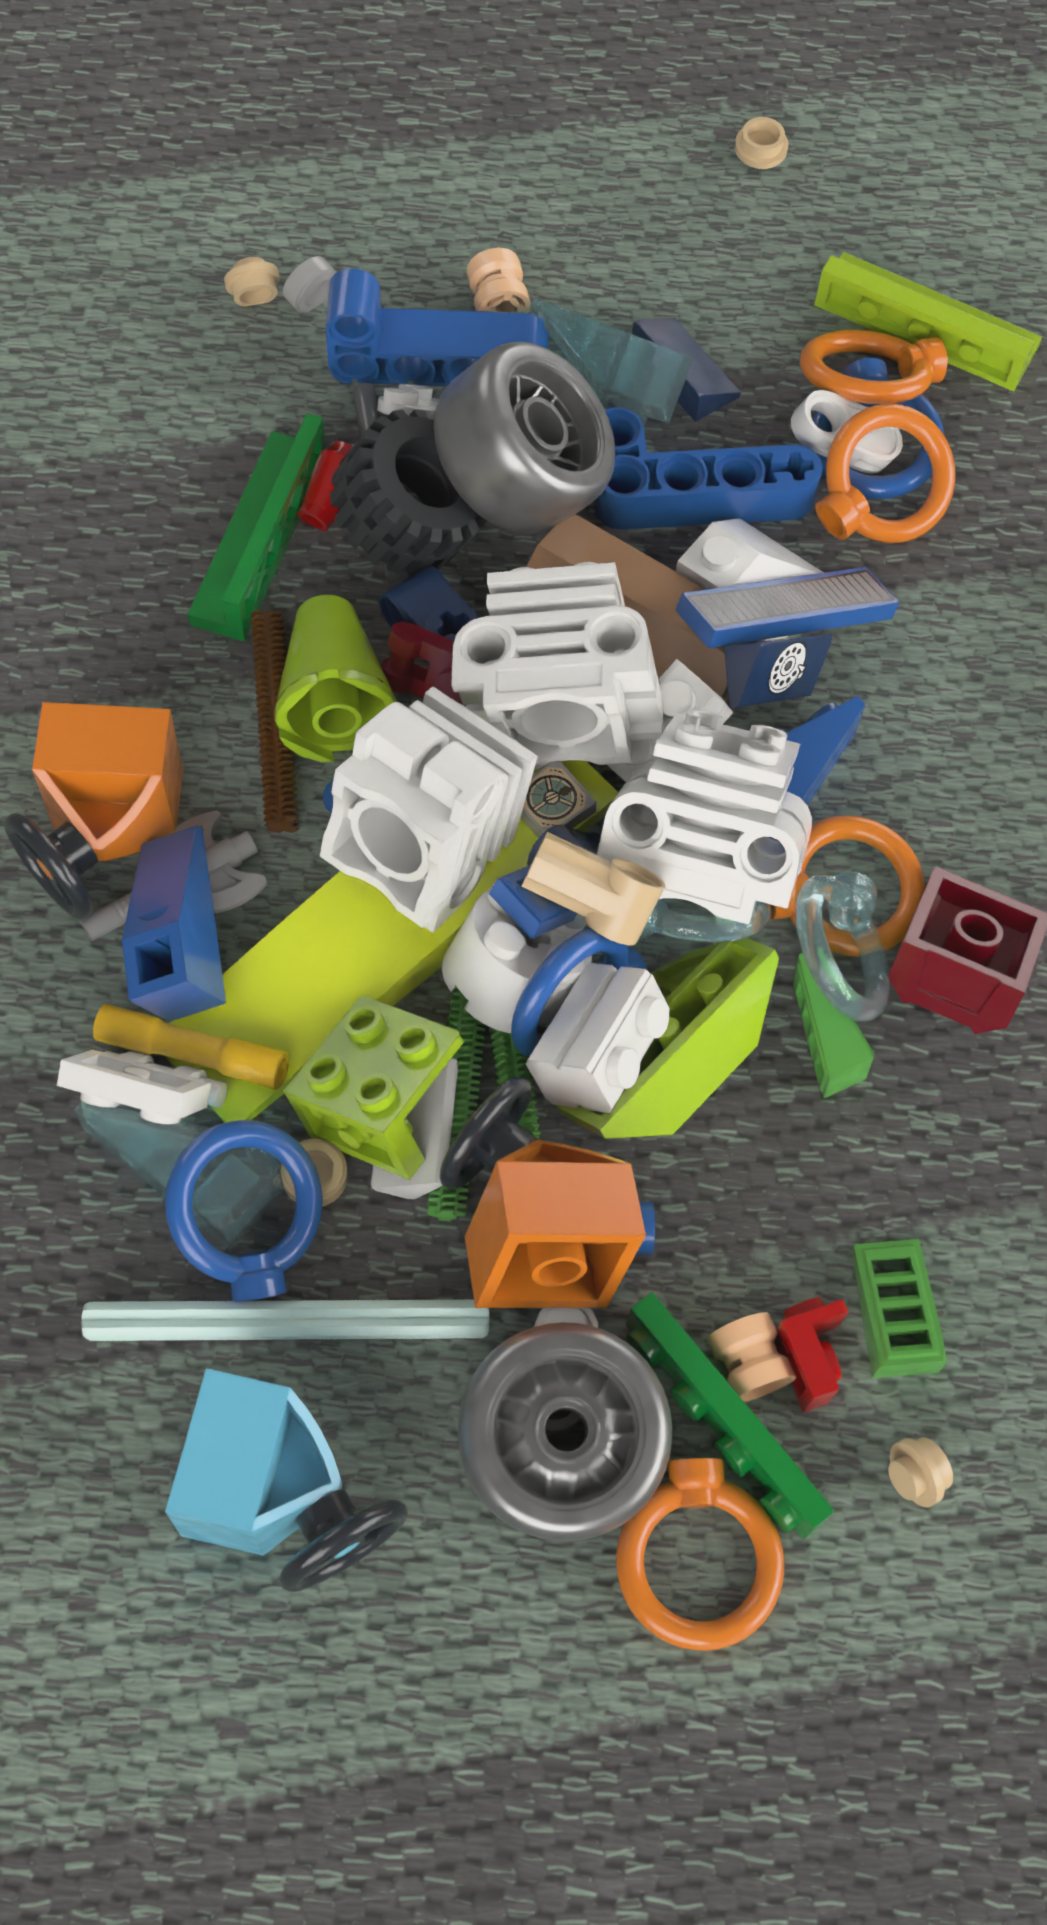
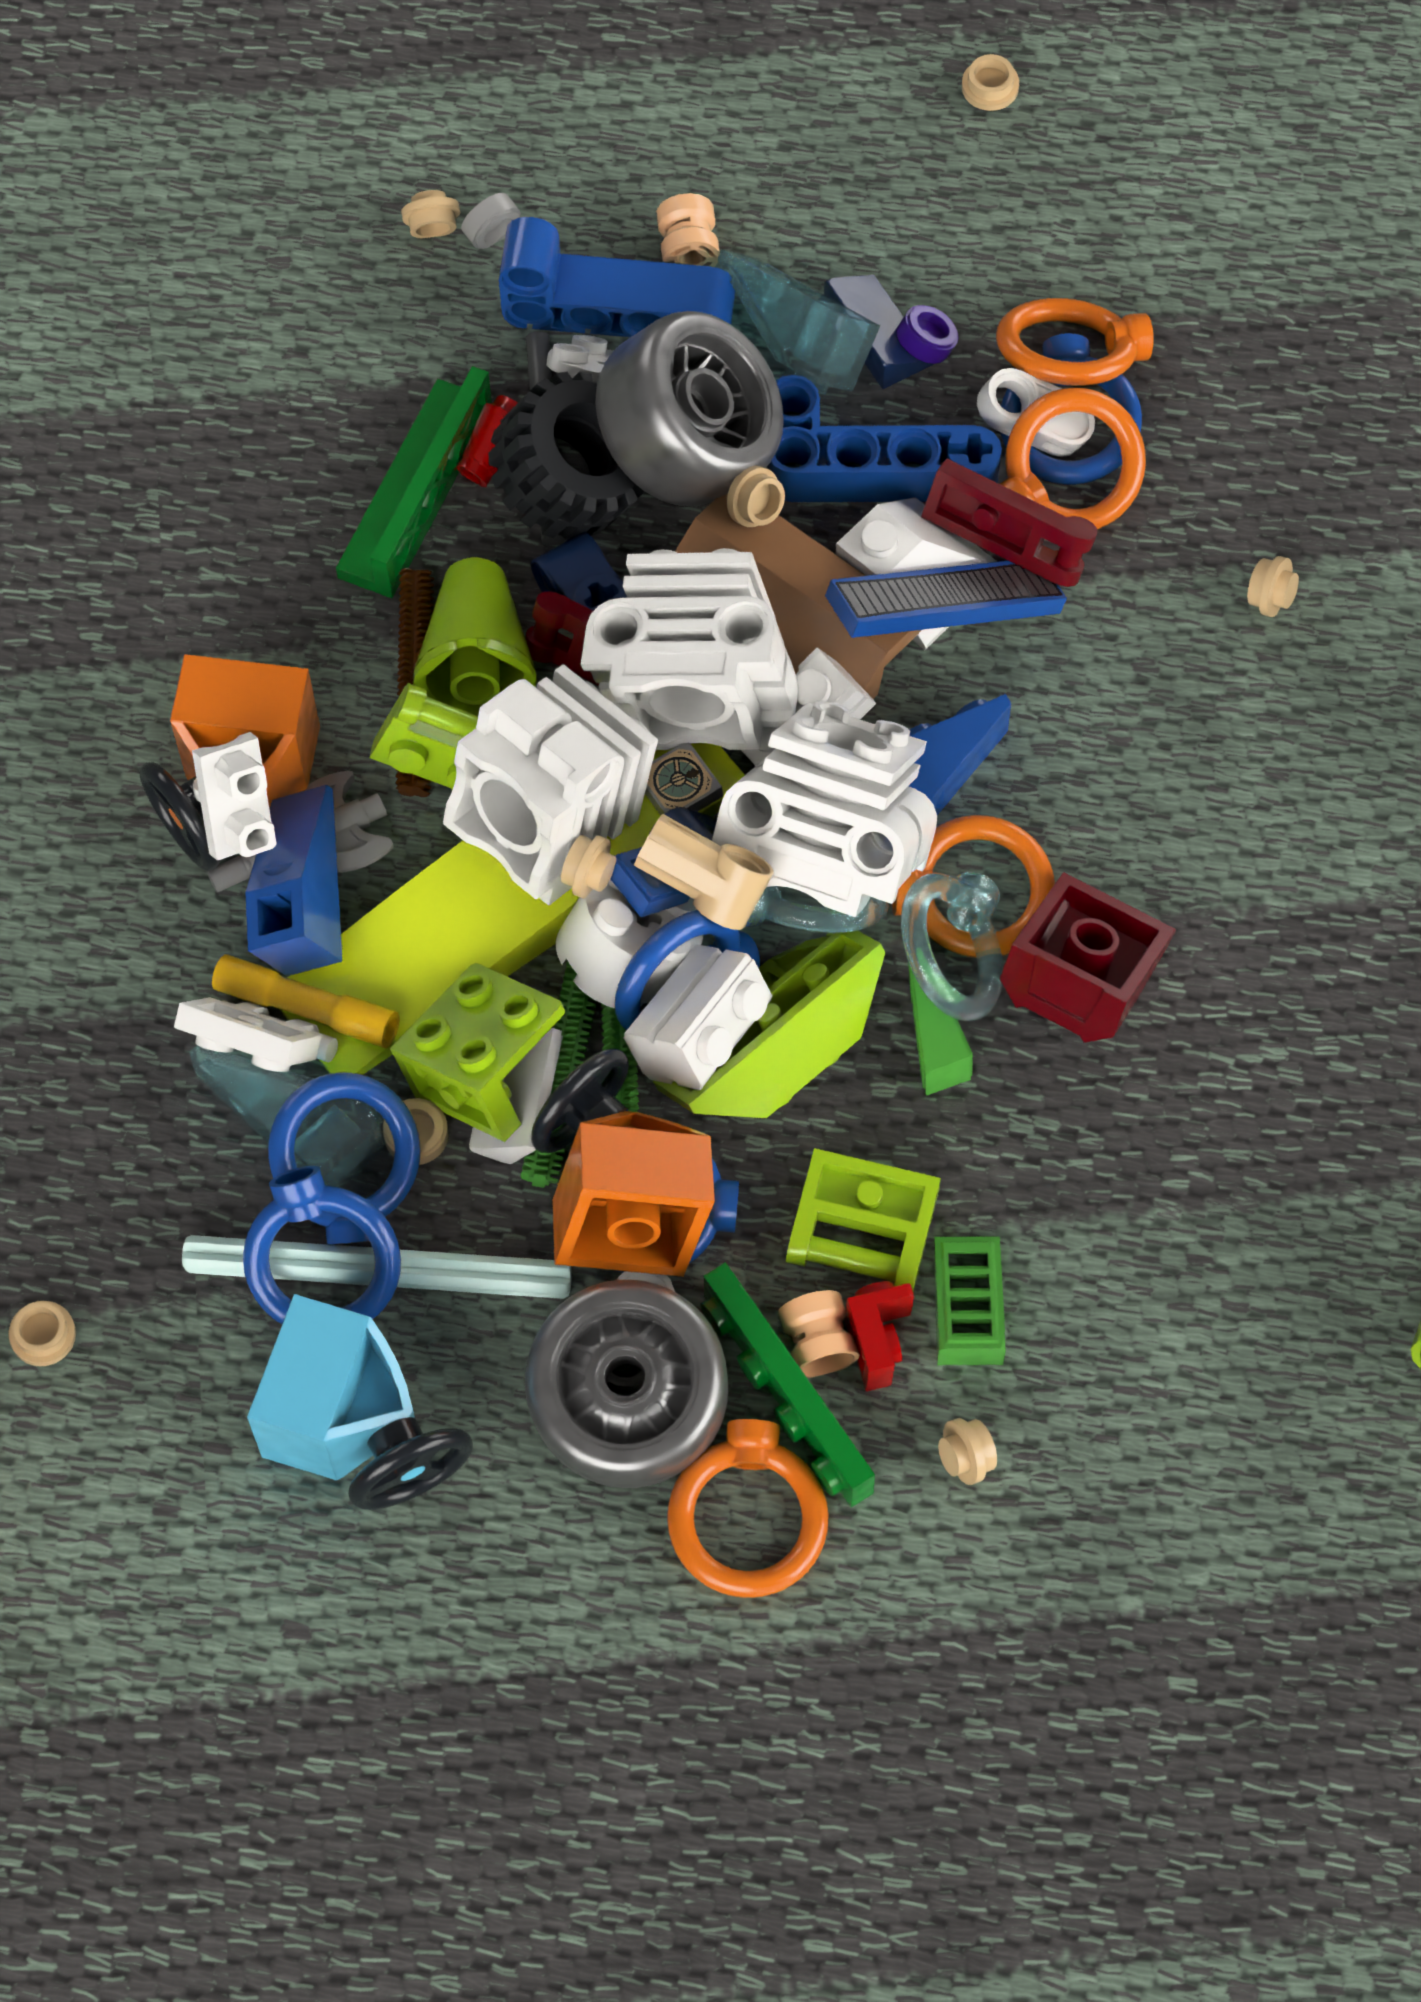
camera: 10 degrees right, 0 degrees up
dark blue slope [724,634,832,708] -> none
lime fence [814,252,1042,392] -> none
none -> white hips [192,732,276,861]
none -> blue piece [243,1166,401,1324]
none -> lime plate [369,683,478,790]
none -> tan plate [561,835,616,899]
none -> tan plate [727,465,785,527]
none -> lime plate [786,1148,941,1293]
none -> dark purple tile [897,305,959,364]
none -> dark red plate [921,458,1098,587]

